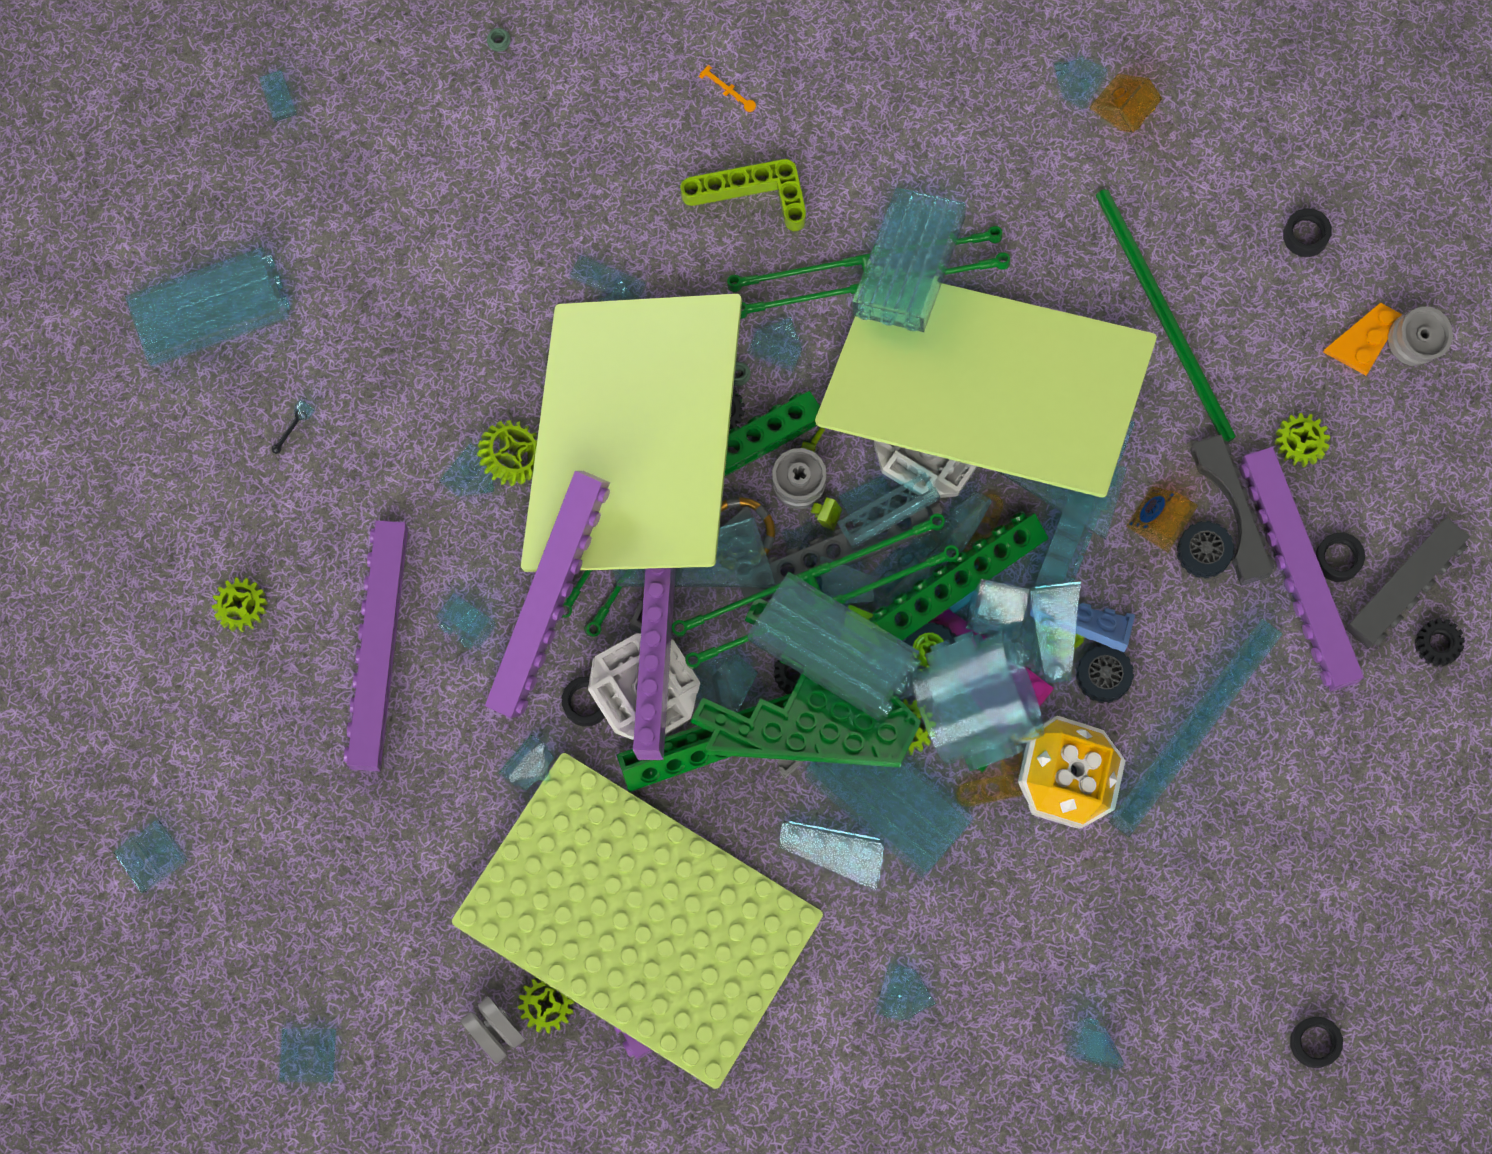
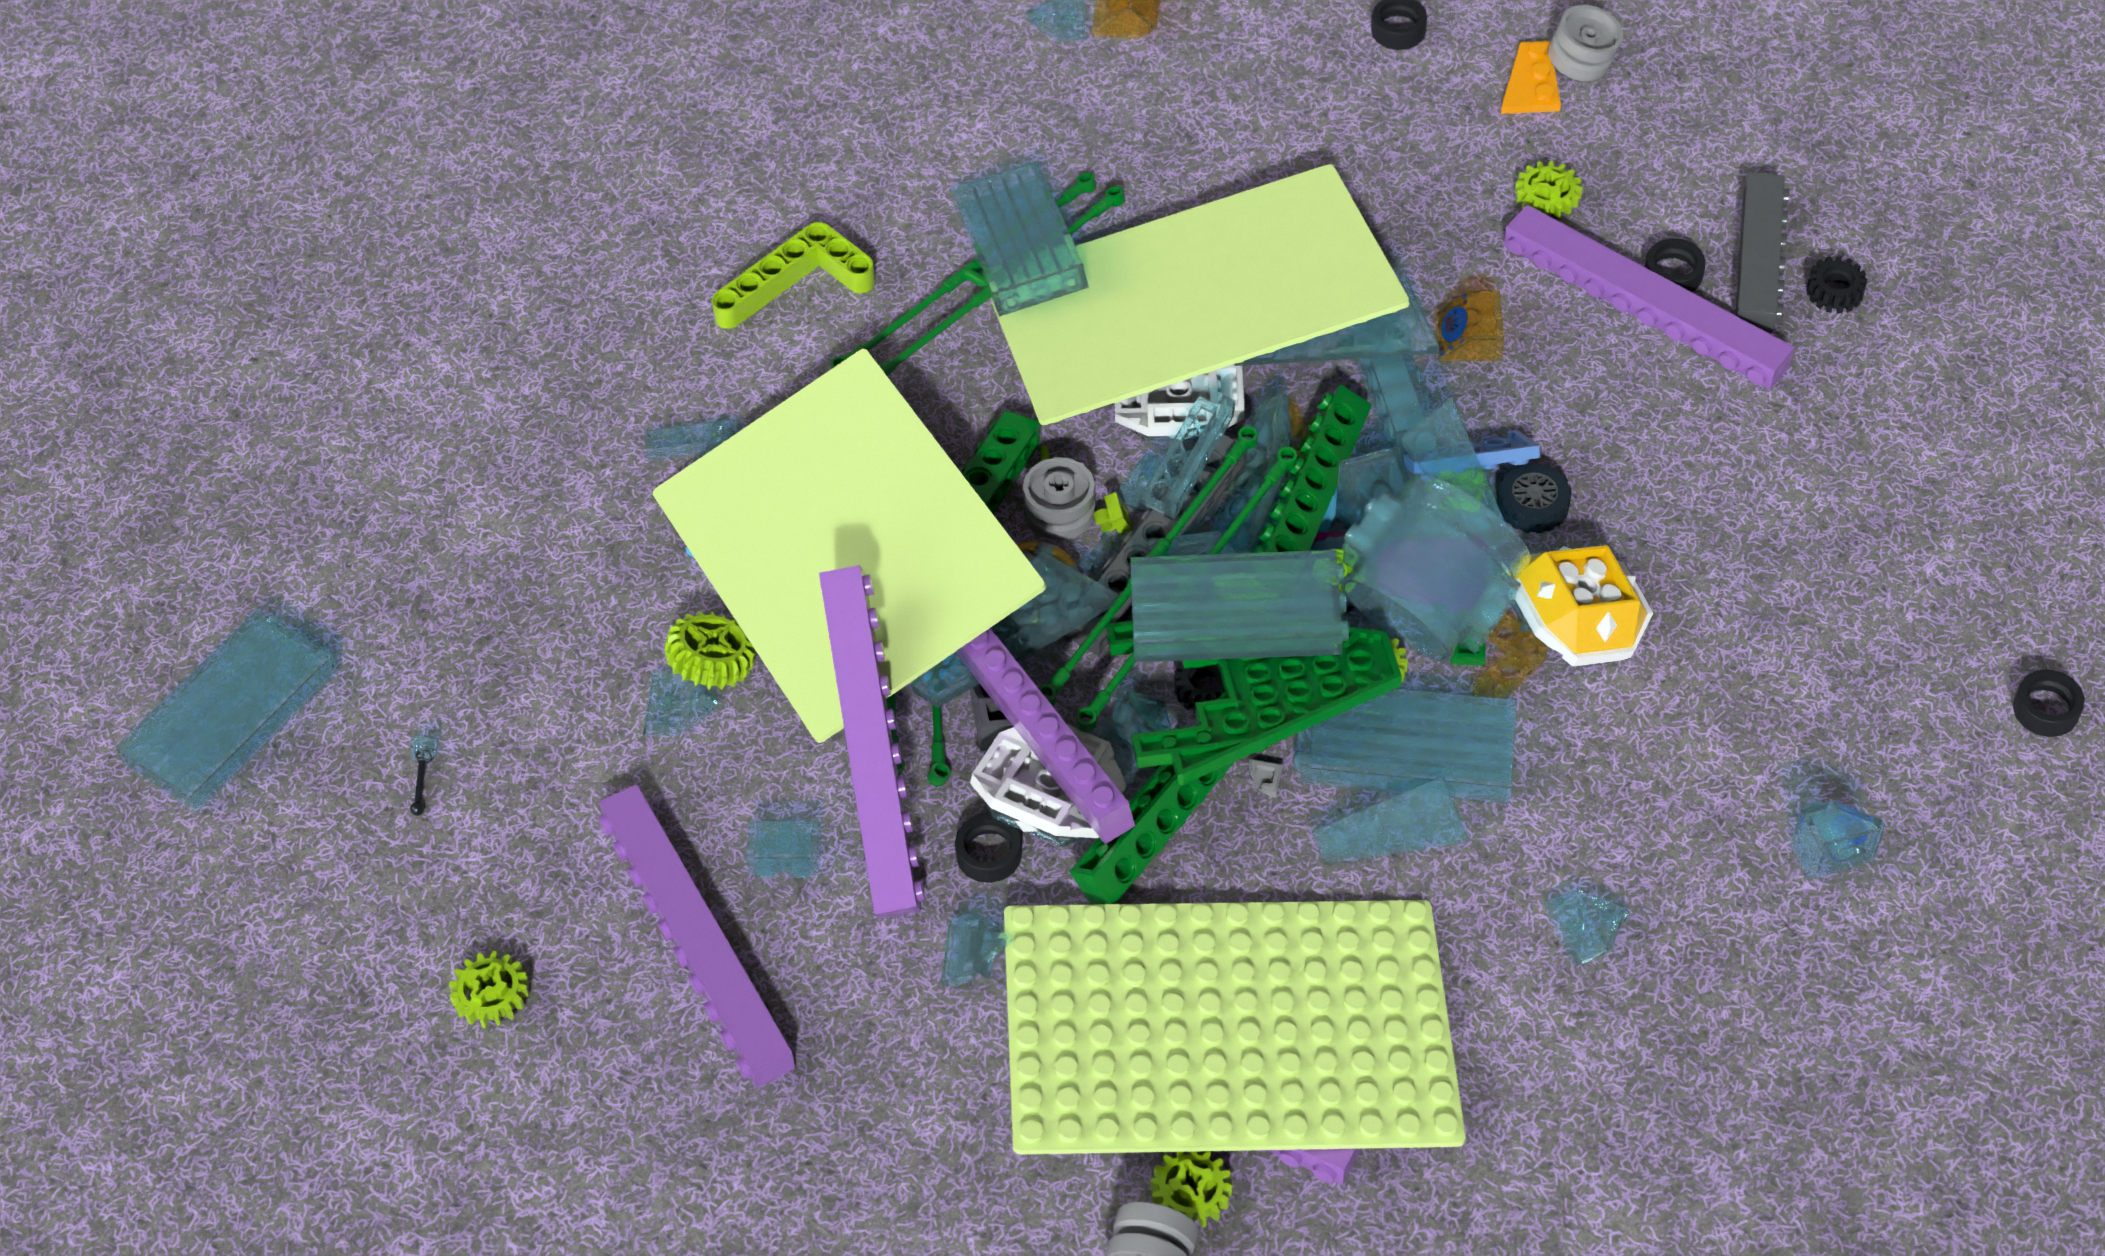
camera: 35 degrees left, 20 degrees down
clear light blue plate [259,70,297,122] -> none
sand green plate [487,28,511,52] -> none
light orange piece [698,65,756,112] -> none
clear light blue slope [748,317,803,372] -> none
green axle [1096,189,1236,442] -> none
clear light blue brick [1109,619,1283,837] -> none
black wheel [1177,521,1234,579] -> none
dark grey arch [1190,434,1274,586] -> none

